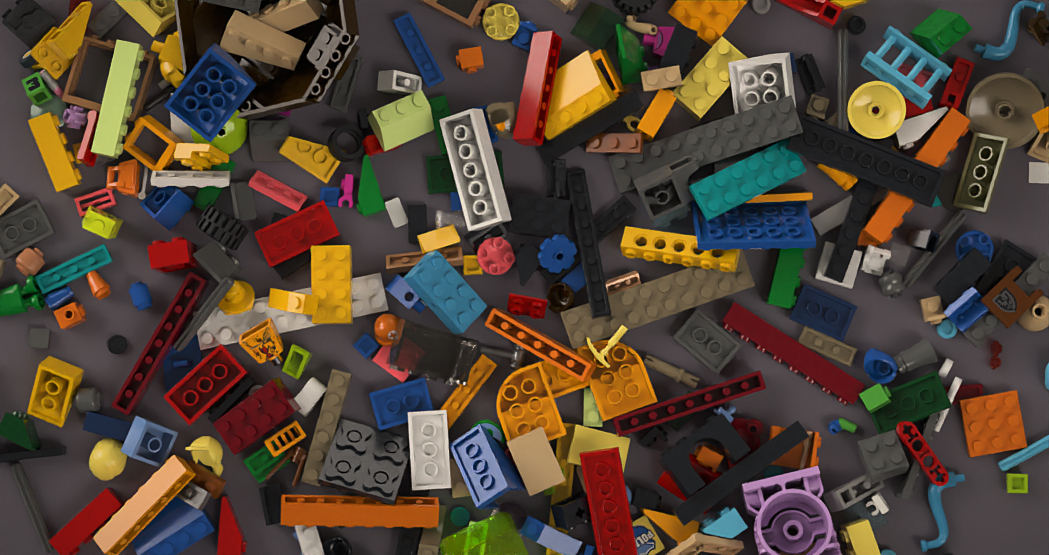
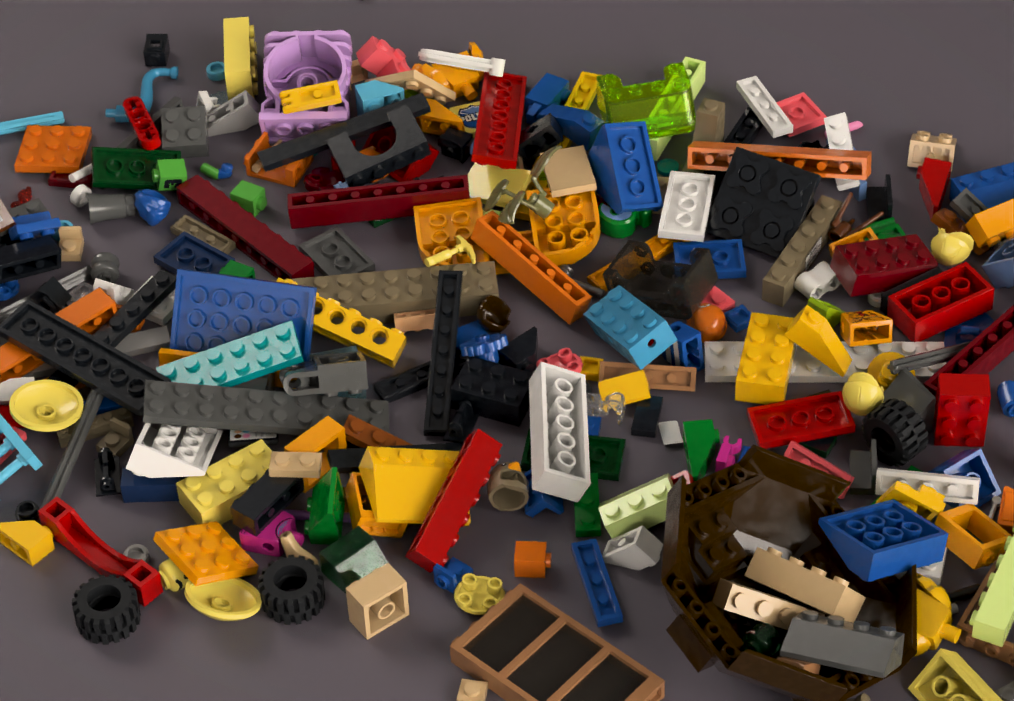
camera: 165 degrees left, 40 degrees down
red hinge [507,293,548,319] -> none
dark tan pin [643,353,700,389] -> none
lime plate [1007,473,1028,493] -> none
none -> bright green brick [230,180,267,217]
none -> yellow hinge [279,80,342,114]
none -> olive plant [483,145,563,224]
none -> light yellow piece [842,372,884,416]

